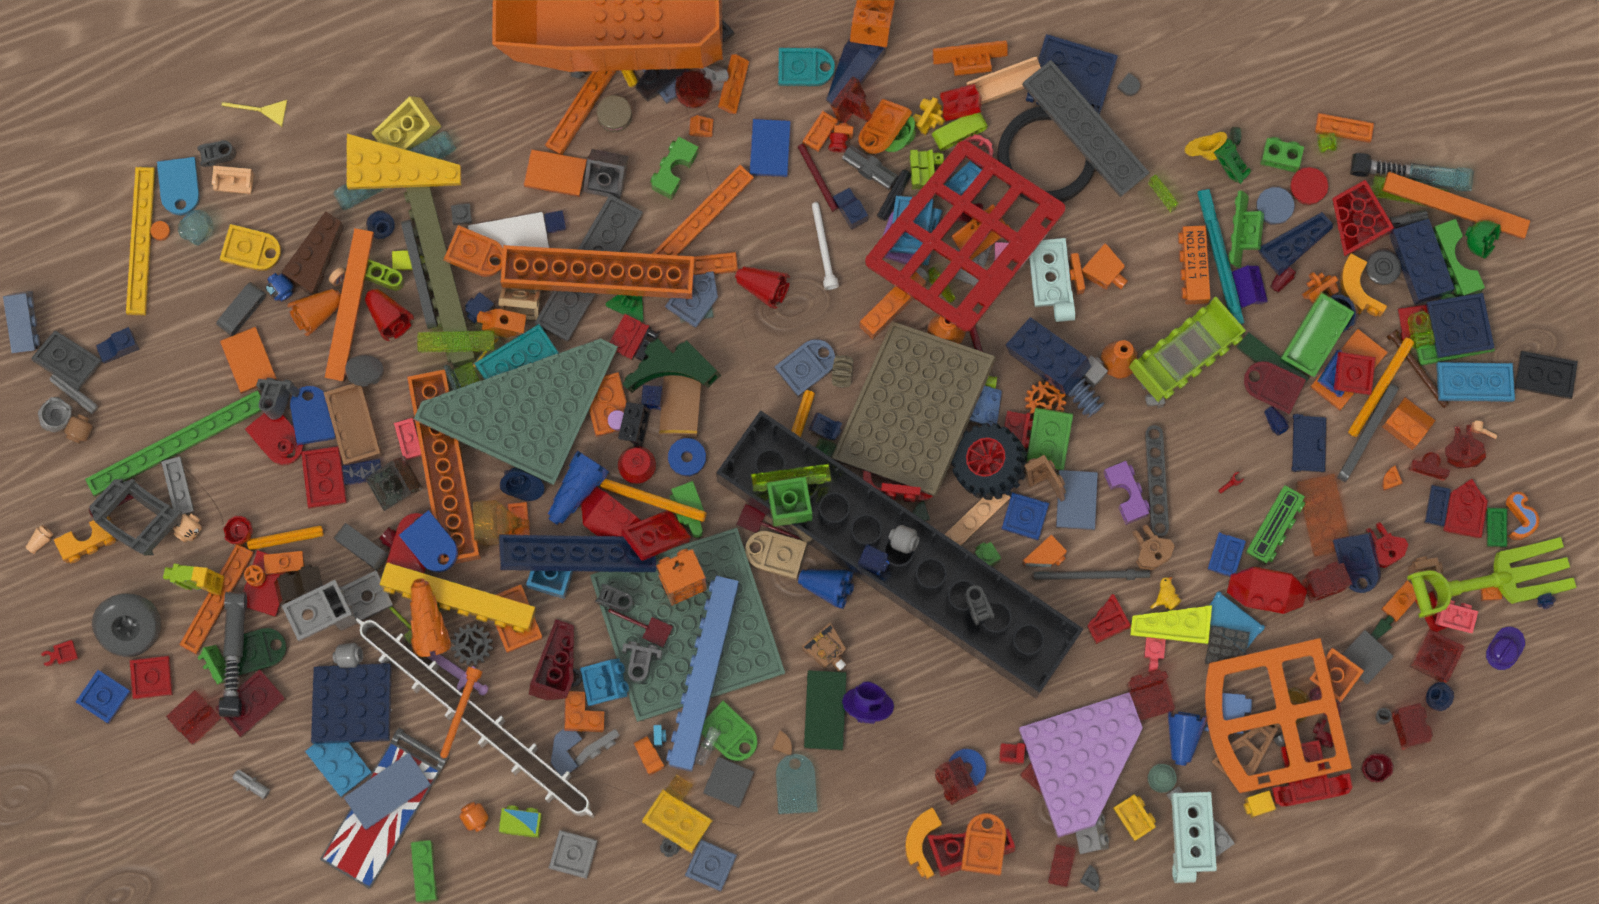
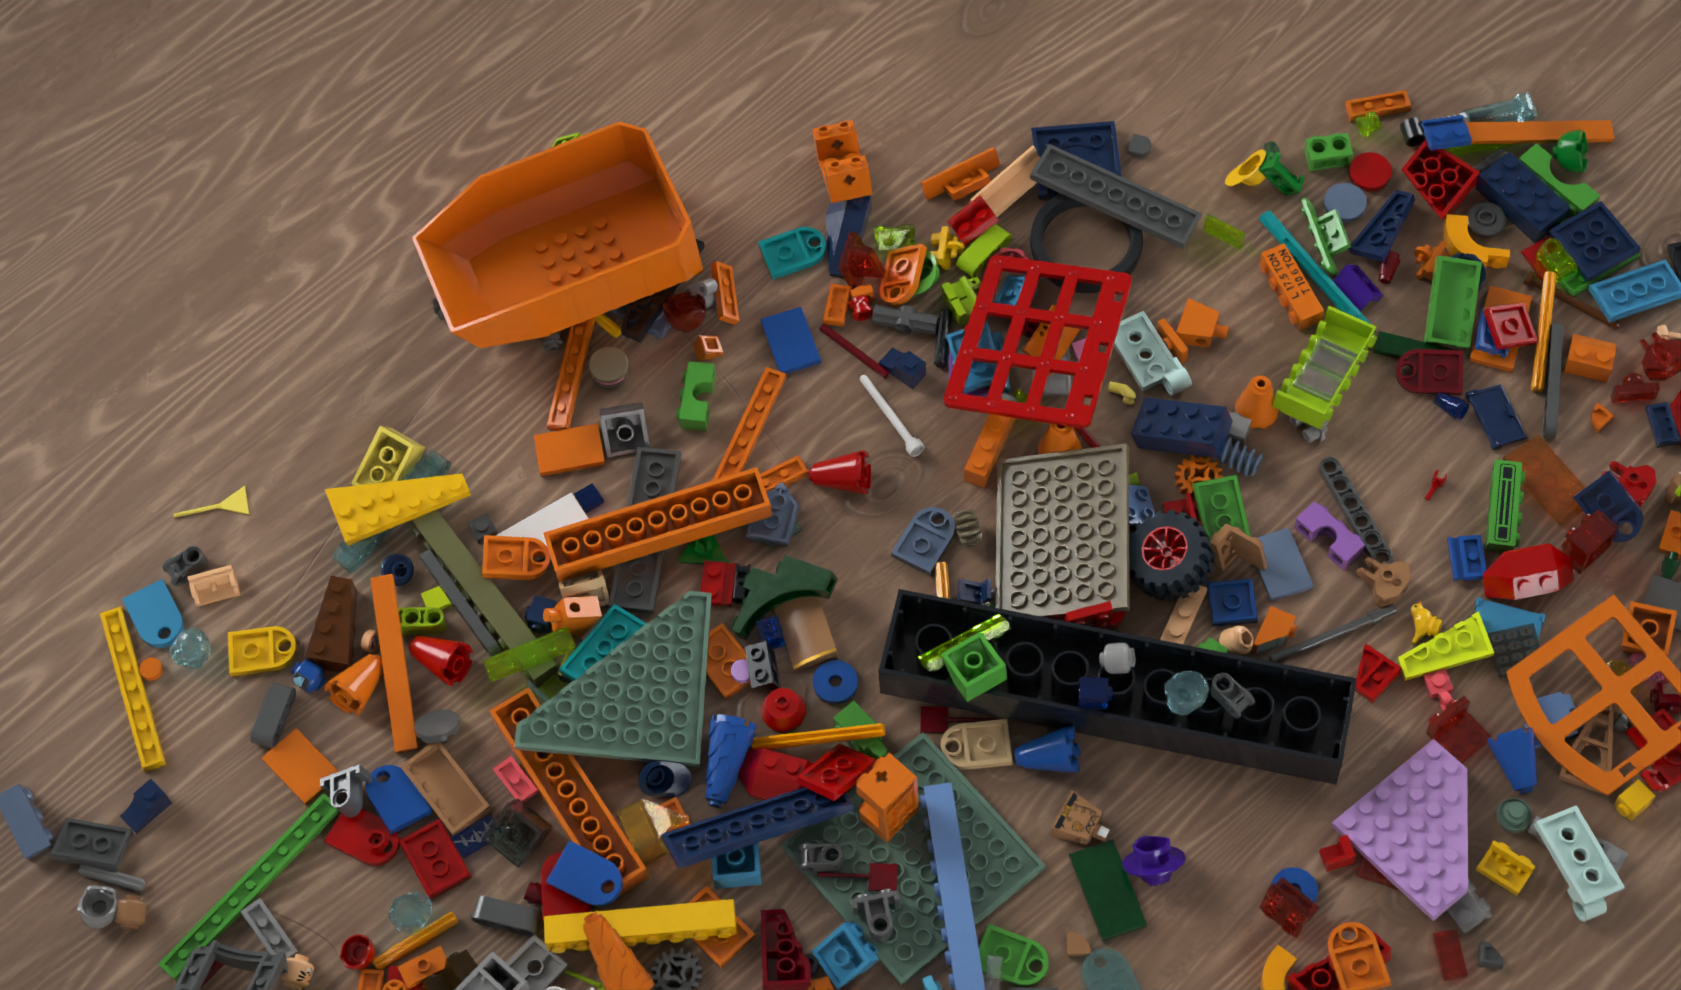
camera: 15 degrees left, 15 degrees down
none -> clear light blue hair [389,891,432,933]
none -> clear neon green leg [874,225,916,251]
none -> light yellow arm [1108,381,1136,405]
none -> clear light blue hair [1165,671,1209,715]
none -> light nougat head [1219,626,1254,656]
none -> blue plate [1421,115,1472,150]

